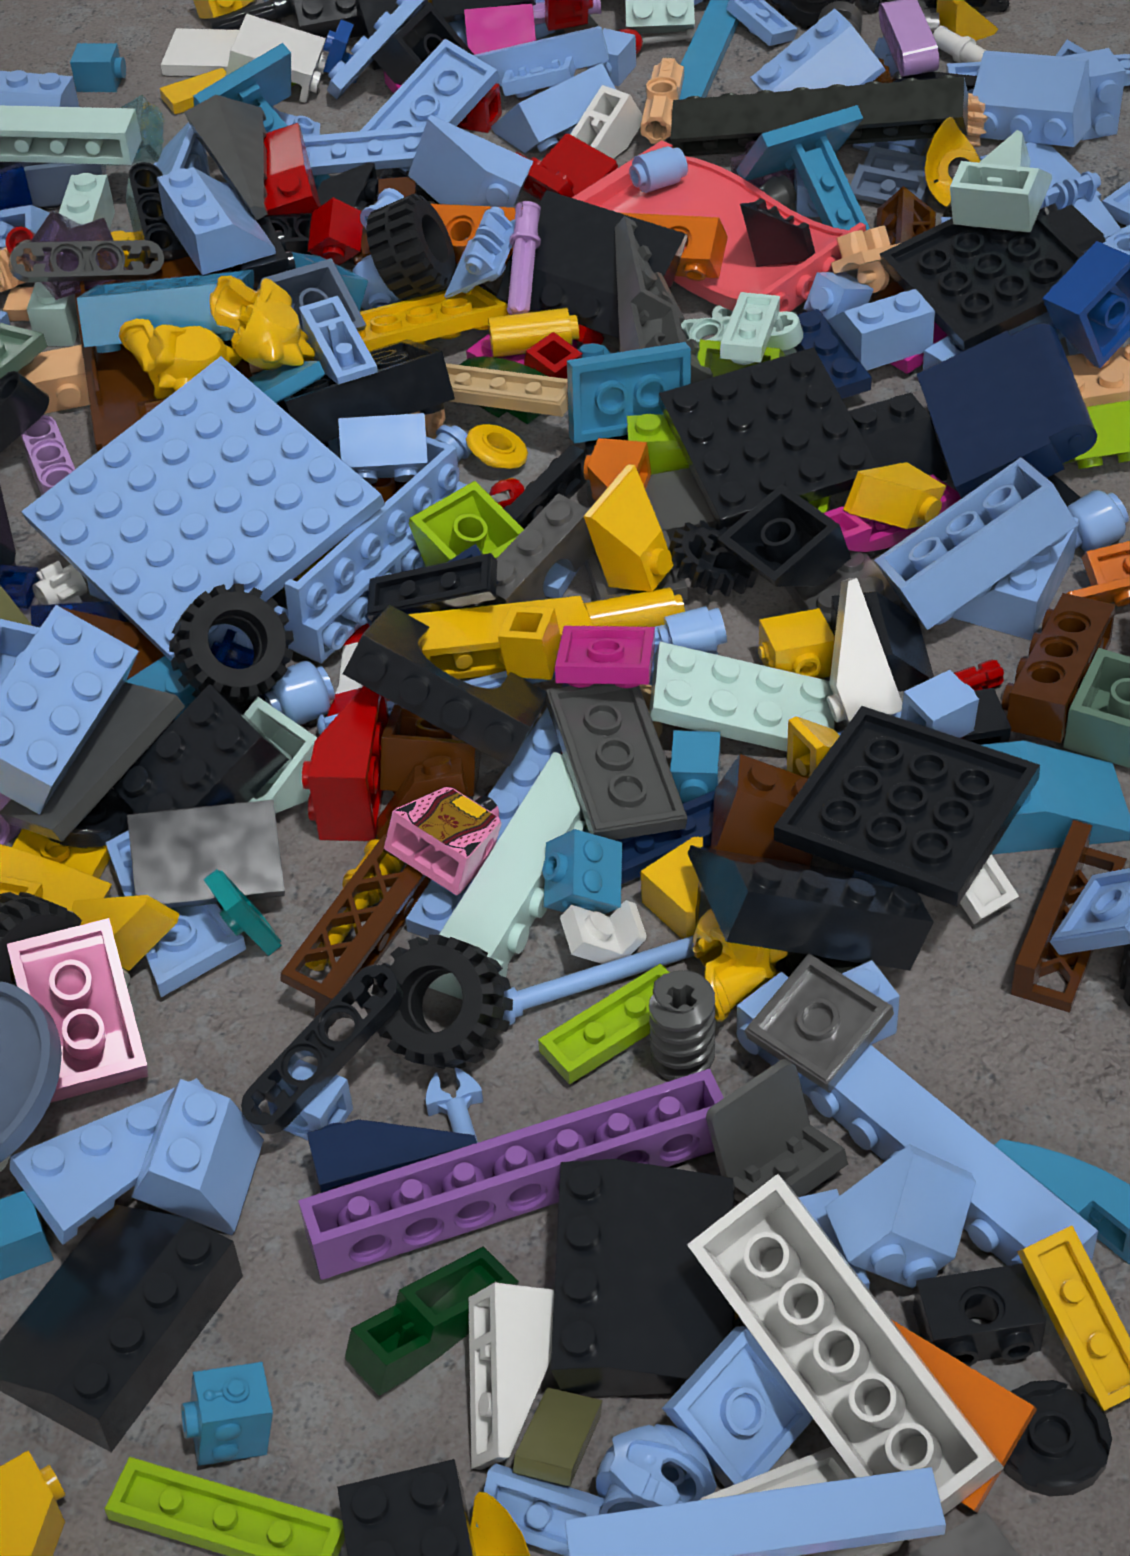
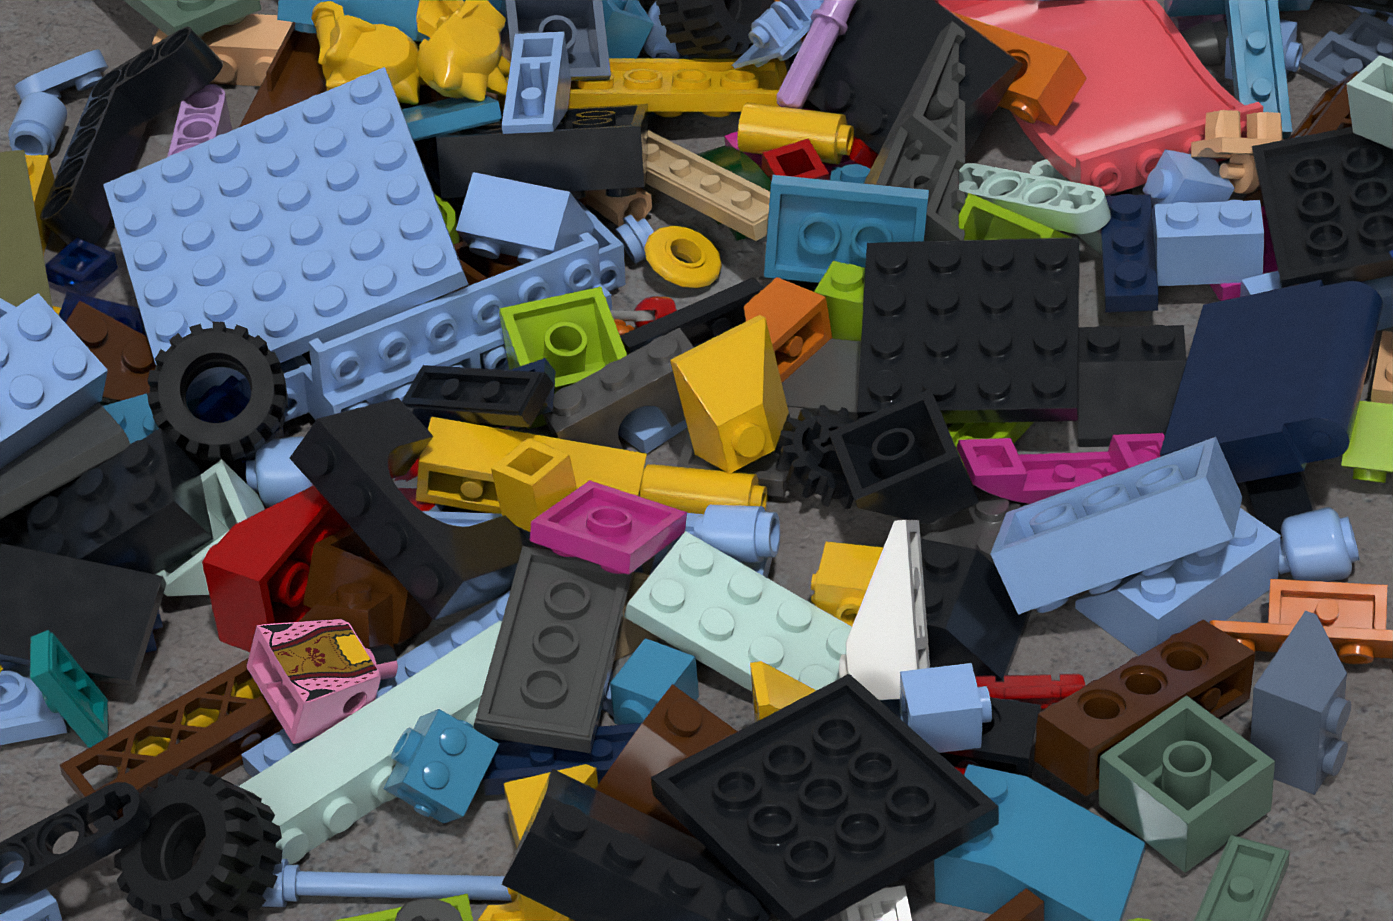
camera: 25 degrees right, 5 degrees down
white gear [32,561,87,613] -> none
white bracket [560,900,646,964] -> none
light aqua plate [720,292,780,365] -> none
black slope [740,198,815,267] -> none
yellow slope [843,462,946,529] -> none

